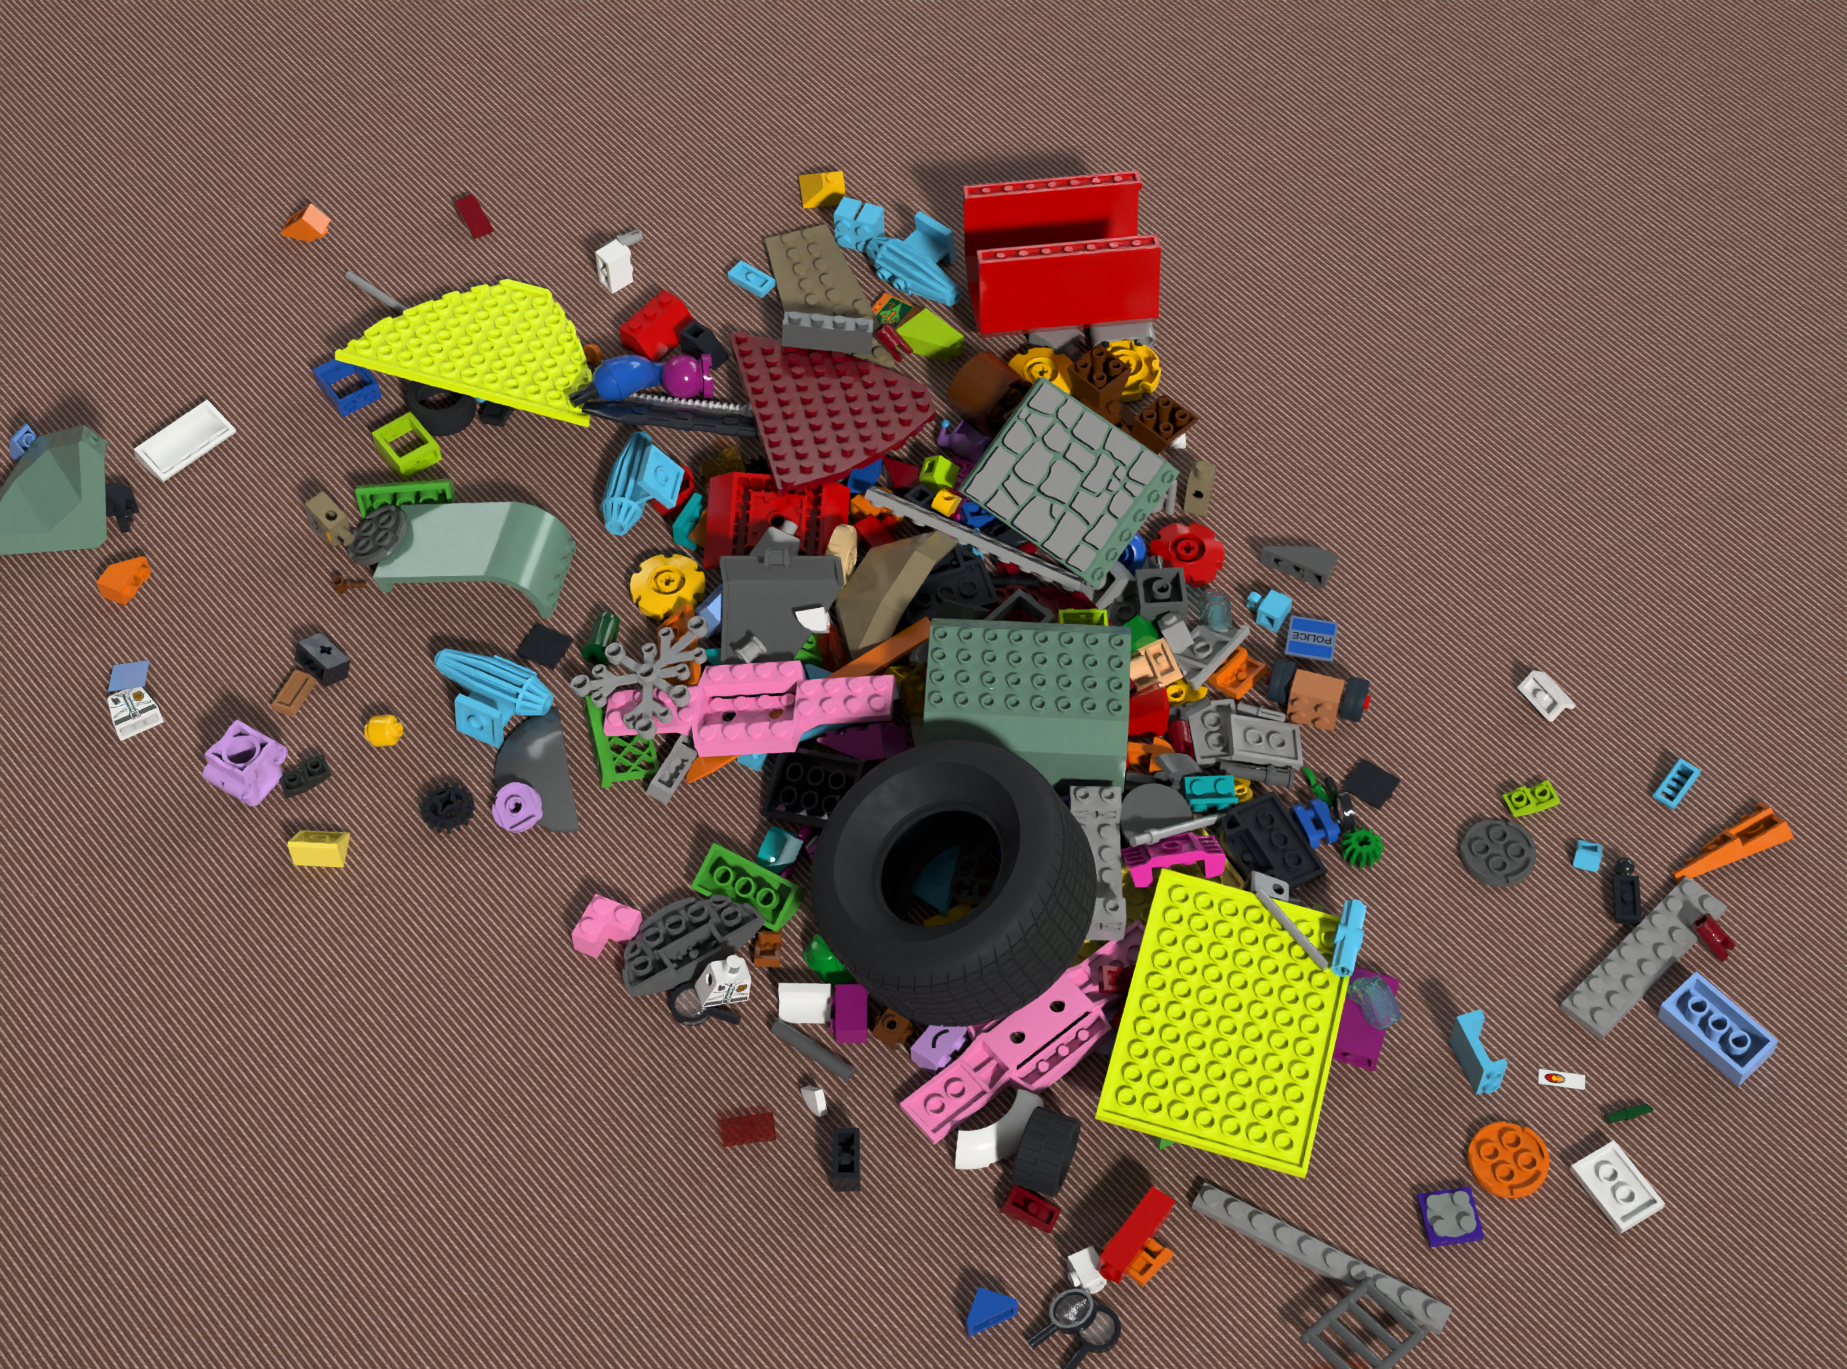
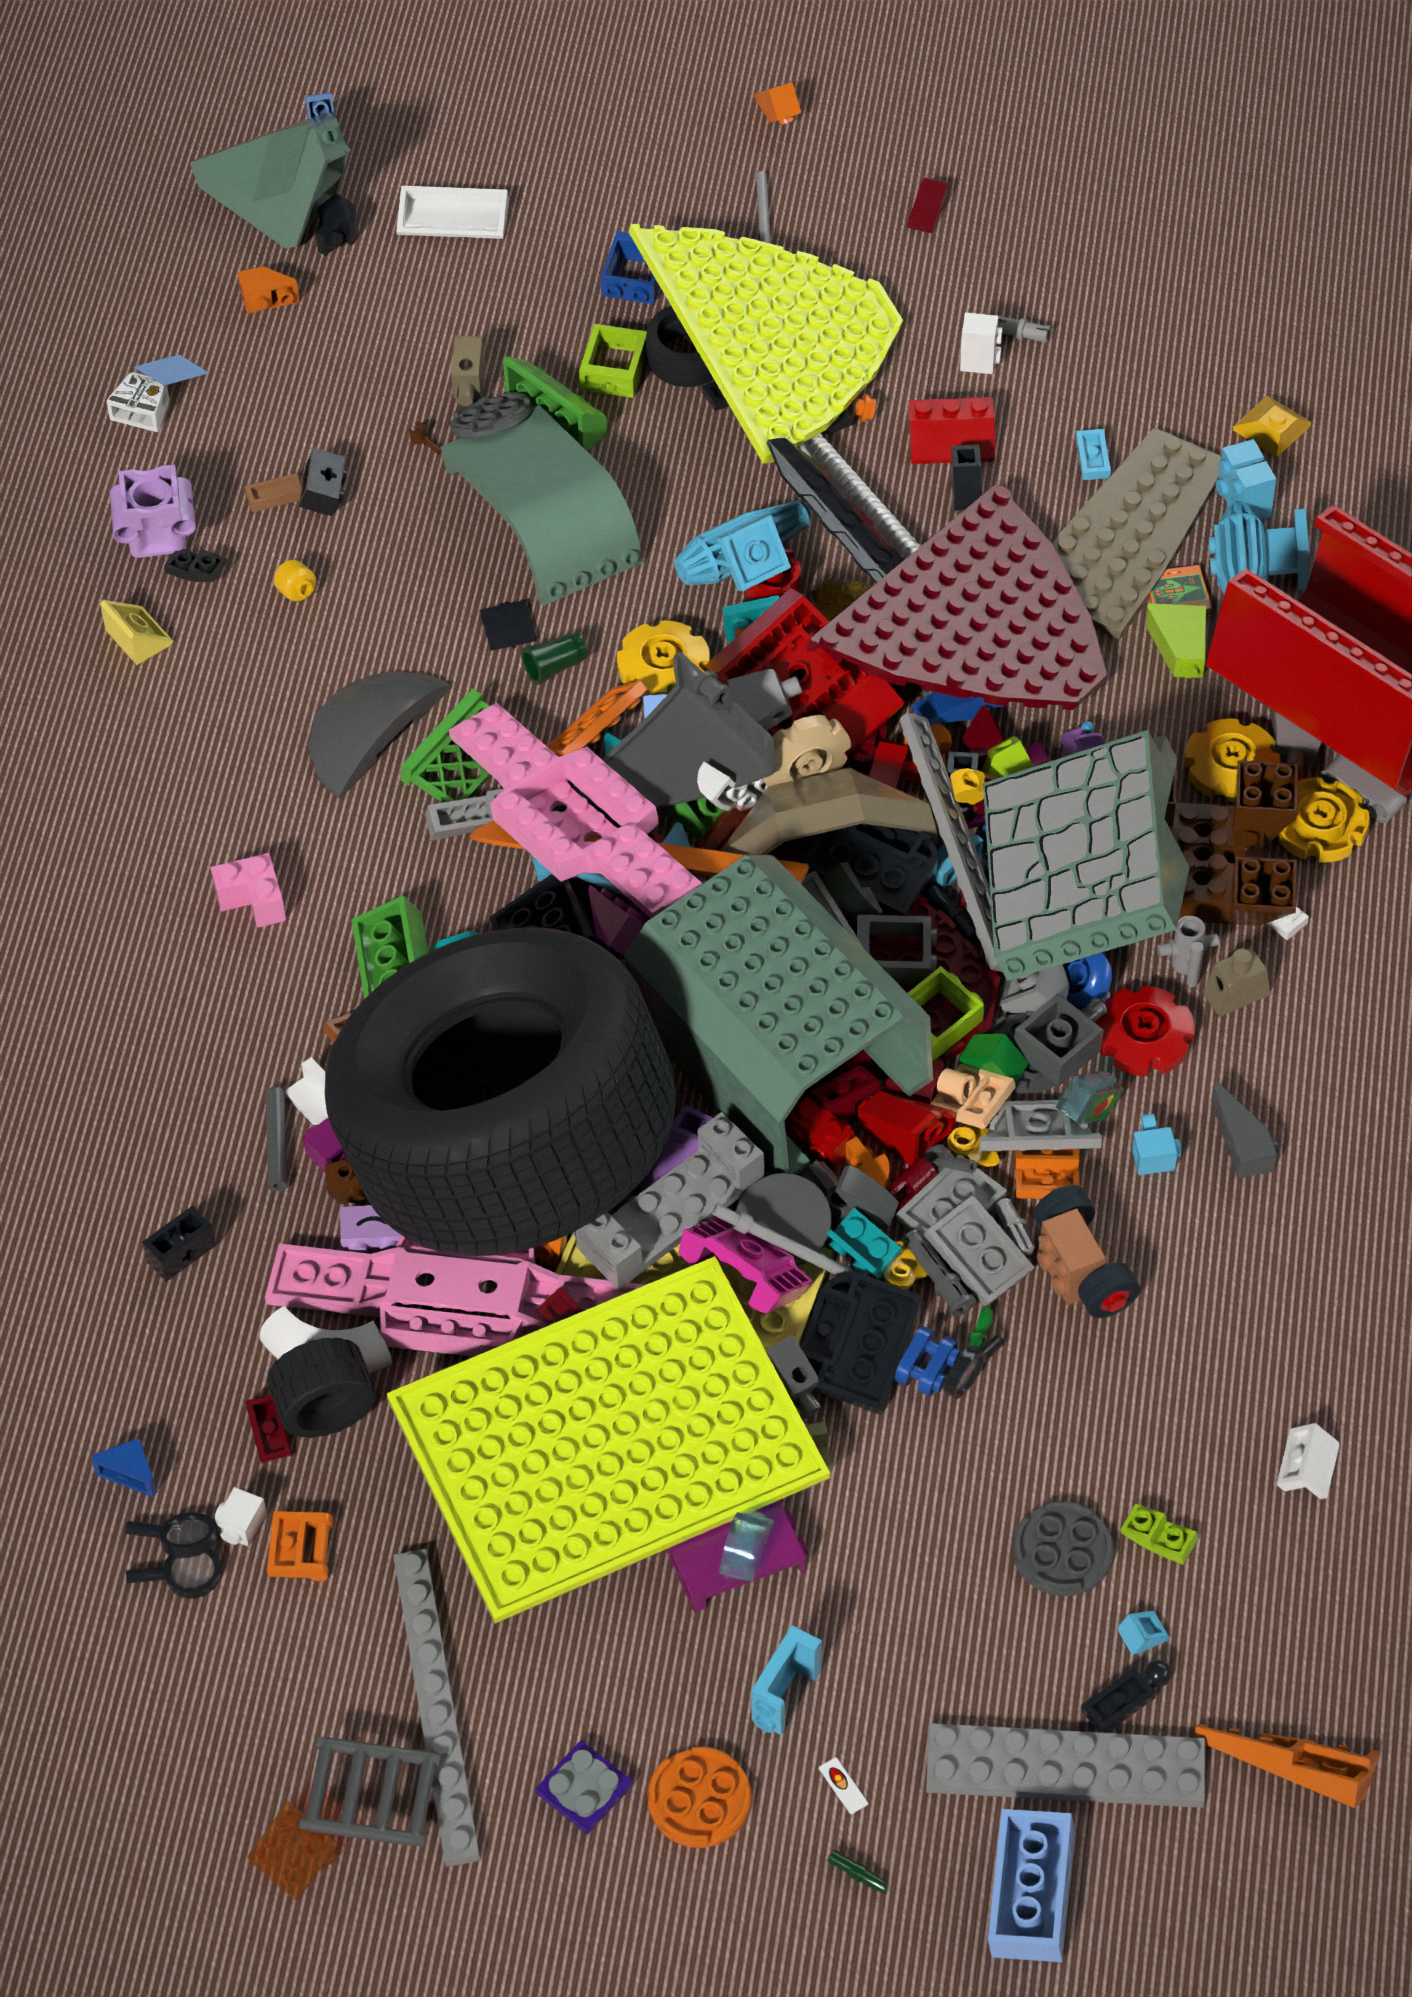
camera: 50 degrees right, 0 degrees up
black gear [420,782,476,834] -> none
medium azure piece [434,648,554,749] -> none
lavender plate [492,782,543,833] -> none
blue animal [568,355,666,408] -> none
light grey plant [571,616,709,740] -> none
dark grey brick [622,895,766,996] -> none
magenta tile [661,354,713,399] -> none
piece [670,983,741,1026] -> none
white torso [695,955,751,1007] -> none
clear red plate [720,1112,777,1147] -> none
light grey bush [735,636,767,664] -> none
dark grey slope [781,311,874,355] -> none
white tile [801,1086,827,1117] -> none
dark red hinge [873,321,914,363] -> none
reddish brown brick [948,351,1033,438] -> none
red brick [1096,1186,1175,1285] -> none
light grey brick [1157,610,1195,654] -> none
light grey bar [1255,889,1330,971] -> none
piece [1285,615,1338,662] -> none
medium azure piece [1330,899,1367,977] -> none
green gear [1340,826,1384,869] -> none
black piece [1342,759,1401,810] -> none
white plate [1570,1140,1665,1234] -> none
medium azure slope [1652,758,1701,810] -> none
dark red hinge [1691,913,1736,962] -> none

